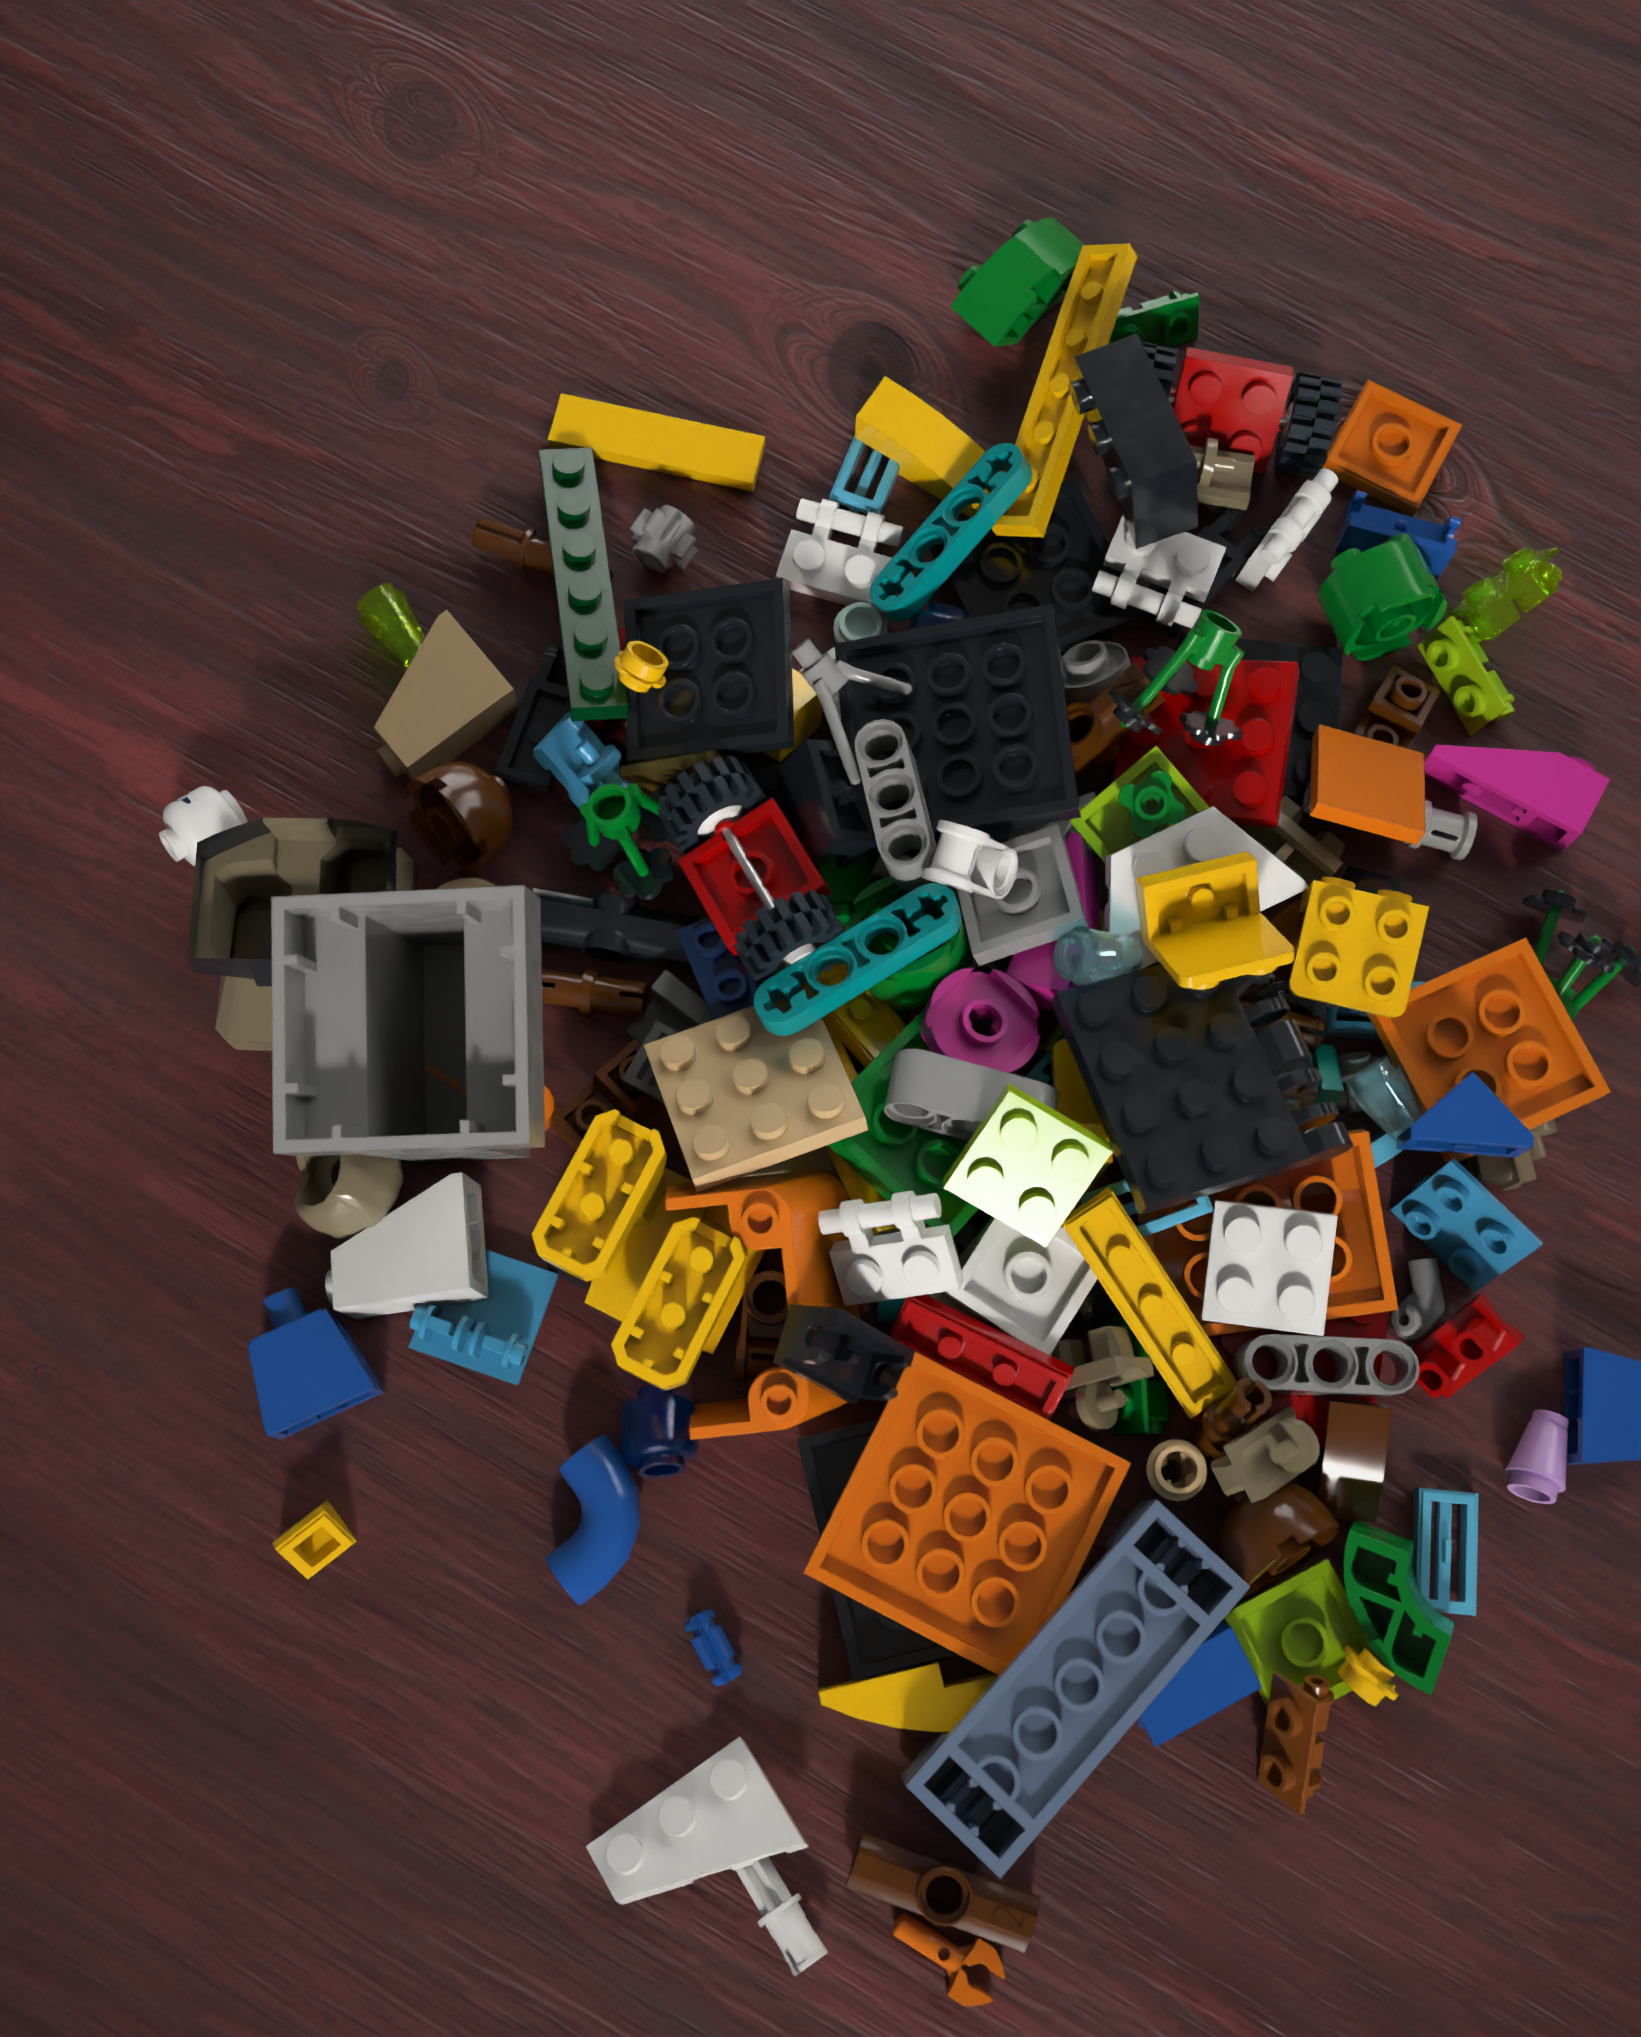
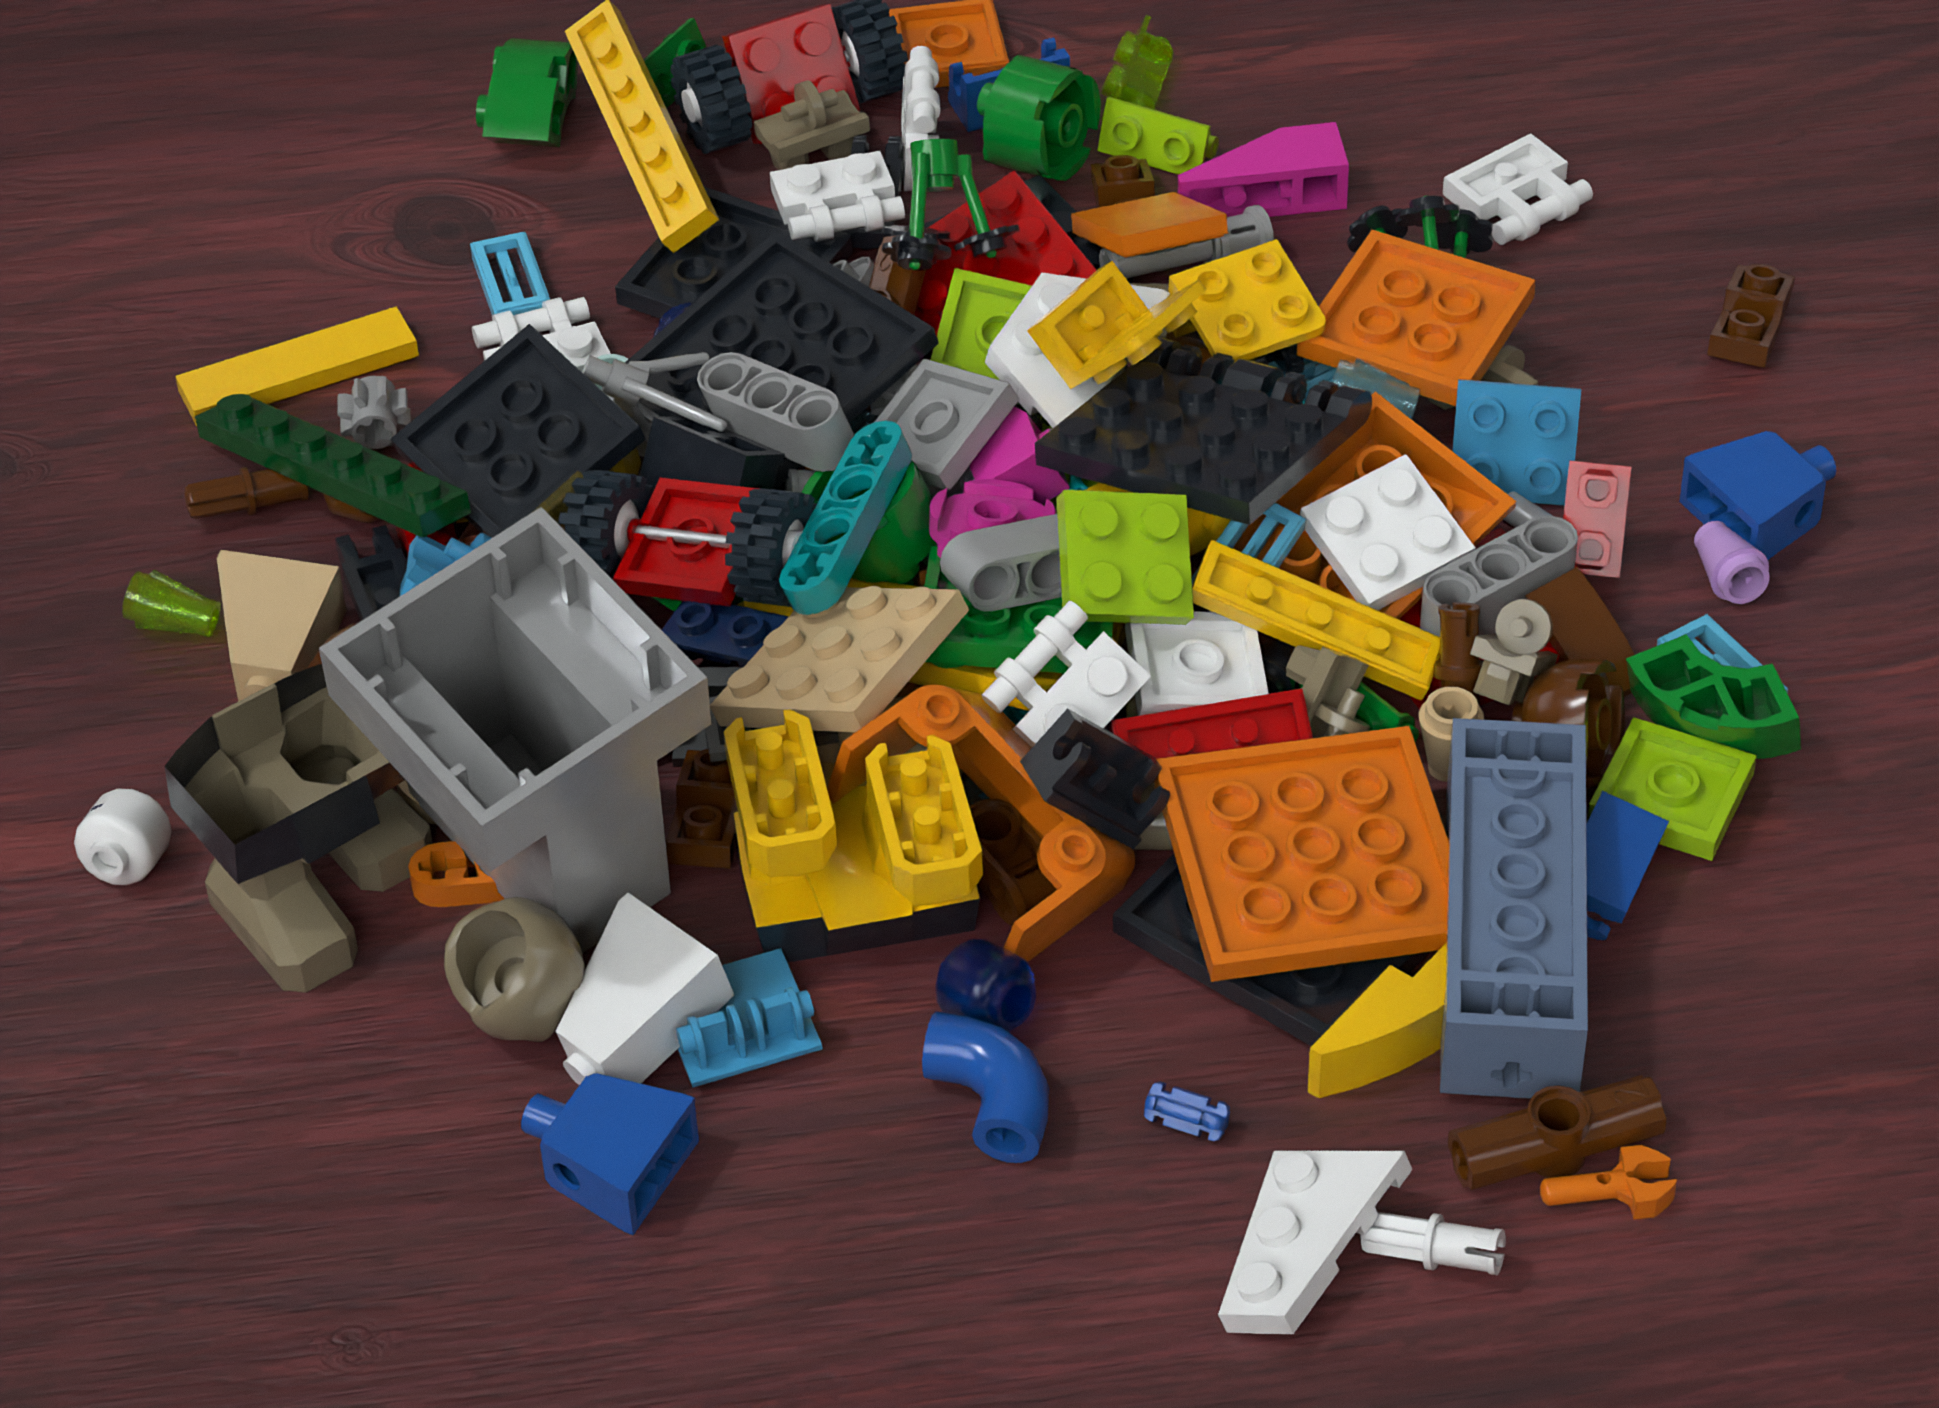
camera: 35 degrees left, 30 degrees down
yellow slope [272,1499,356,1580] -> none
yellow plate [614,641,668,692] -> none
yellow slope [855,376,1005,518] -> none
teal beam [869,443,1032,622] -> none
white piece [921,820,1018,899] -> none
clear light blue cone [1054,926,1144,986] -> none
black wedge [1069,334,1198,549] -> none
green plate [1118,771,1185,837] -> none
dark orange hinge [1257,1672,1334,1815] -> none
yellow plate [1337,1644,1398,1706] -> none
blue slope [1397,1072,1534,1158] -> none

